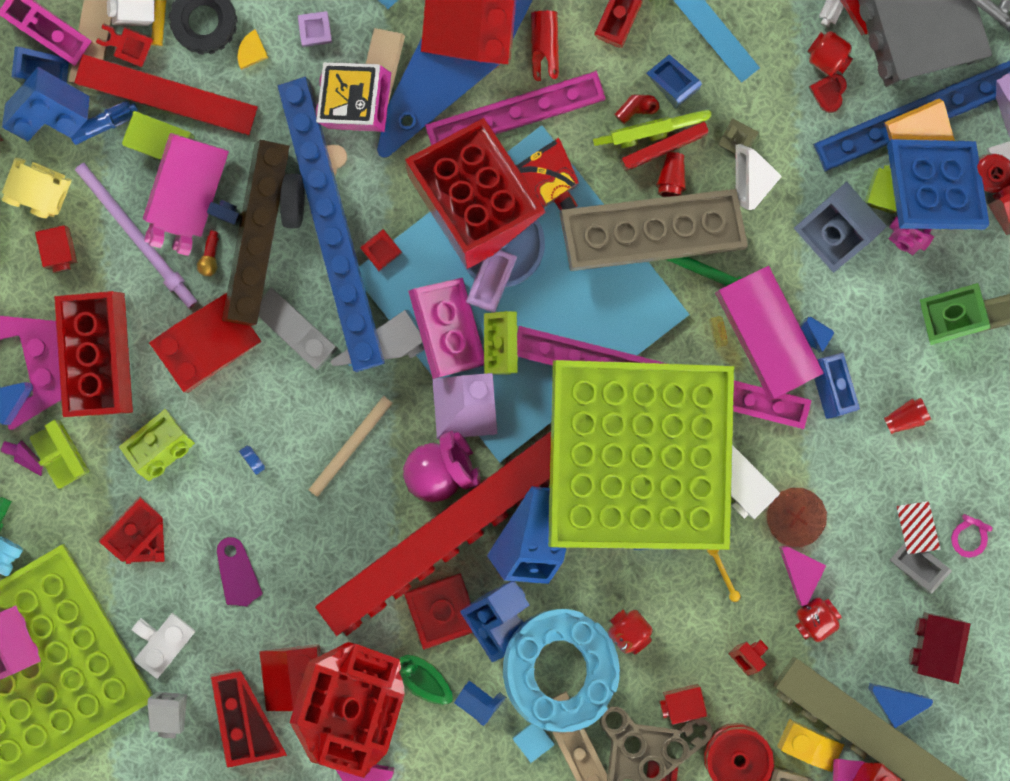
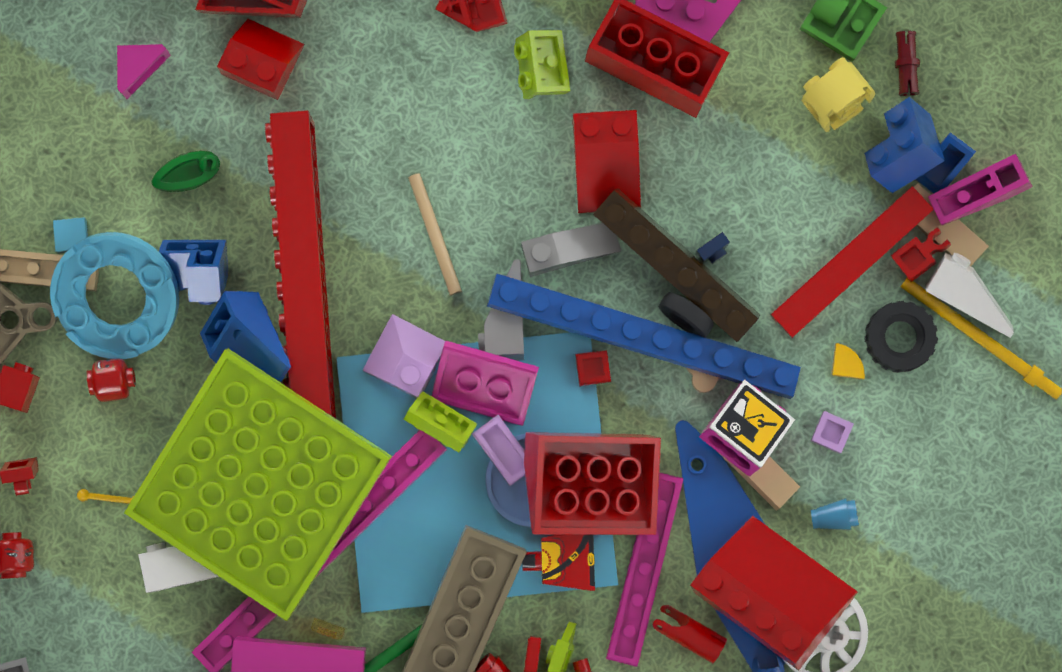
camera: 120 degrees right, 5 degrees down
red brick [35,225,78,273] -> none
blue piece [71,101,139,145] -> none
lavender bar [75,163,198,309] -> none
lime panel [122,111,194,160] -> none
dark pink tile [142,133,229,256] -> none
piece [197,230,219,276] -> none
magenta piece [217,537,263,607] -> none
blue tile [239,445,265,475] -> none
red piece [289,642,405,778] -> none
dark pink tile [403,430,481,503] -> none
red tile [404,573,473,650] -> none
blue tile [454,681,507,726] -> none
clear red tile [767,487,827,547] -> none
dark pink slope [779,545,826,606] -> none

